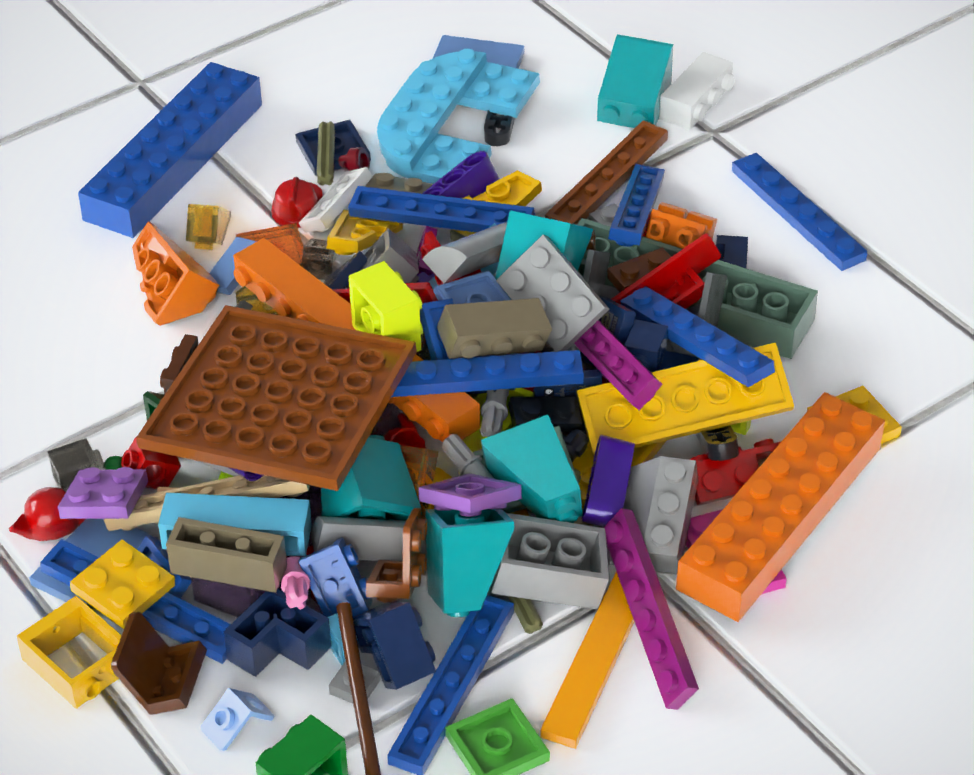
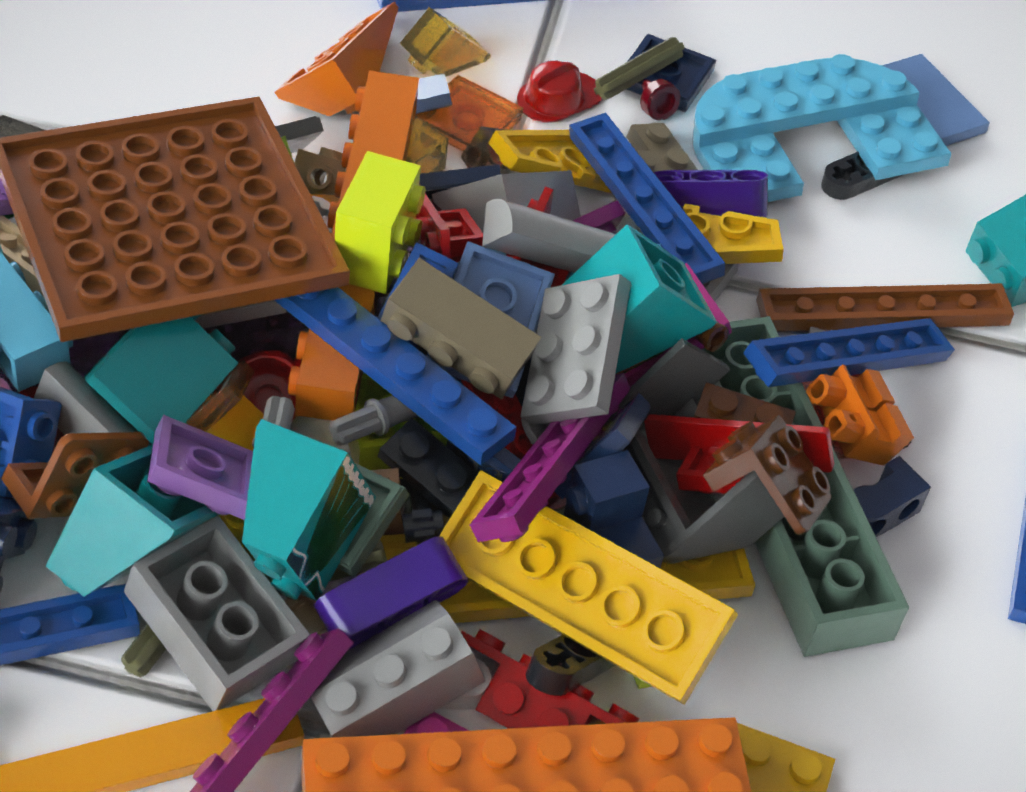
camera: 40 degrees right, 5 degrees up
white plate [299,167,373,233] -> none
blue plate [620,287,775,387] -> none
none -> reddish brown bracket [703,415,831,535]

